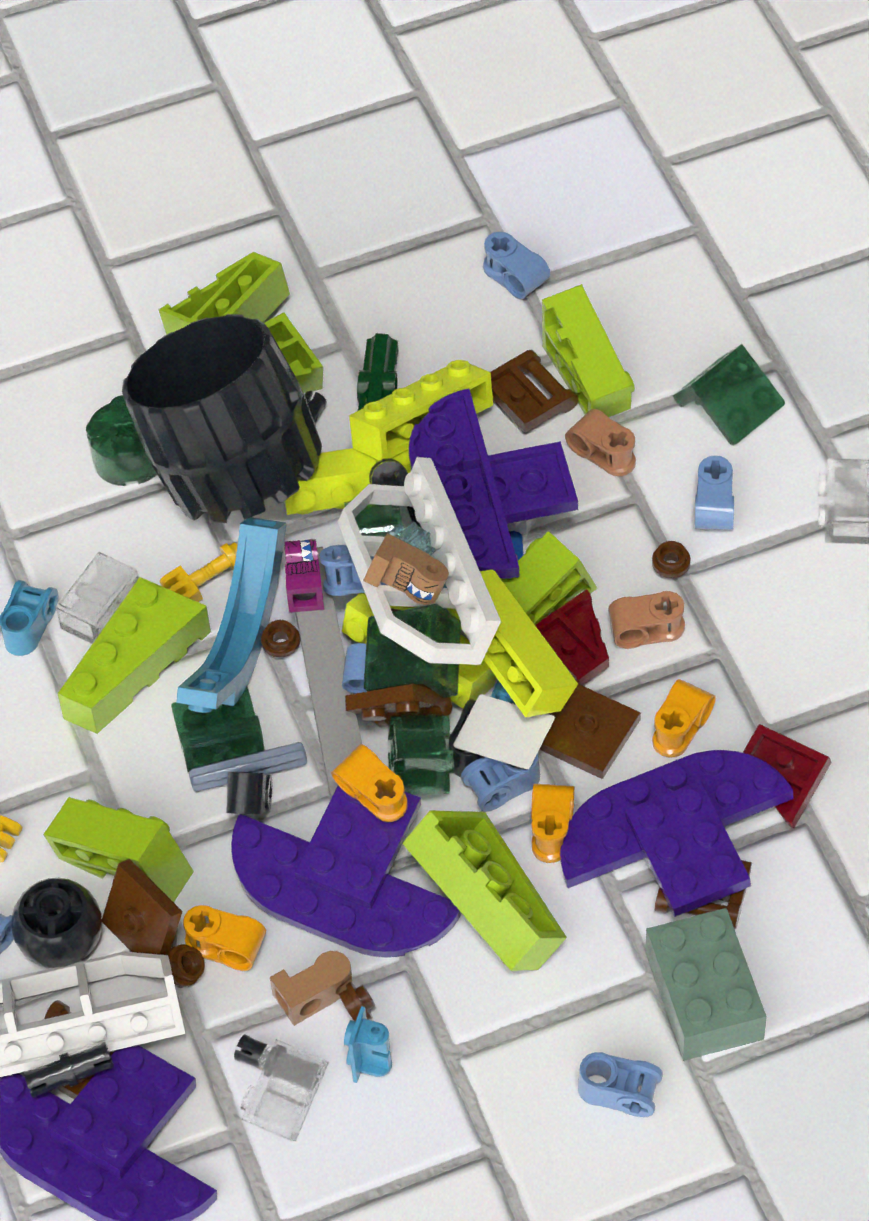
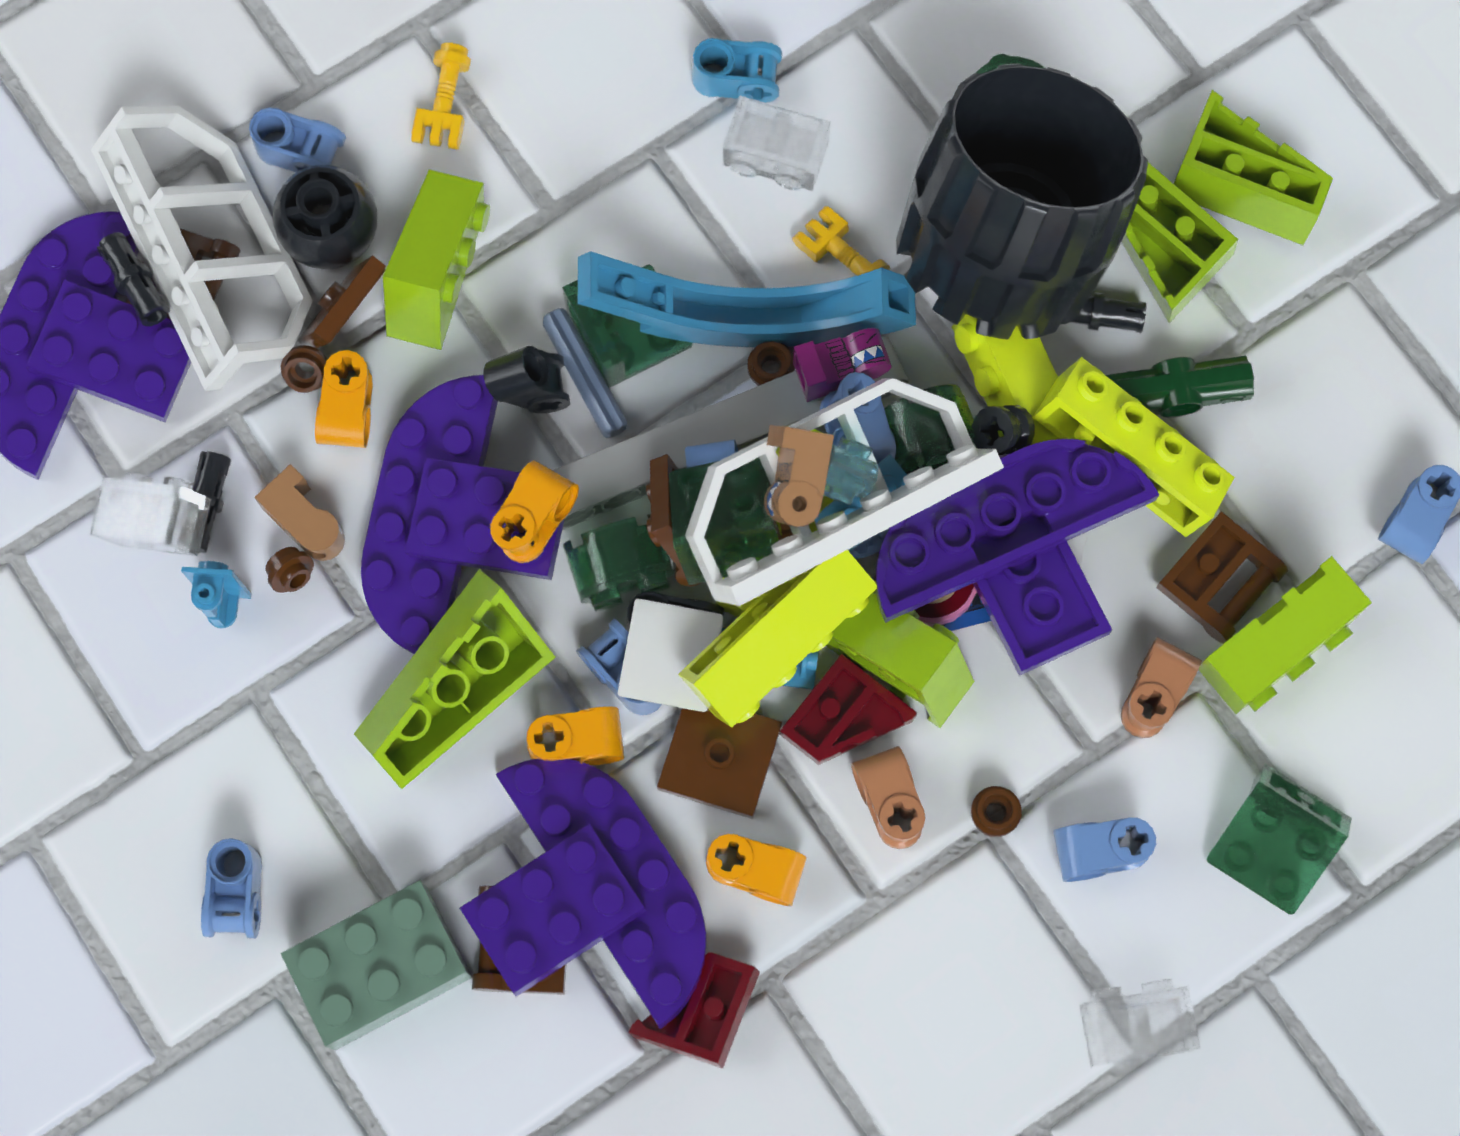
camera: 75 degrees right, 20 degrees up
lime wedge [57,577,211,734] -> none

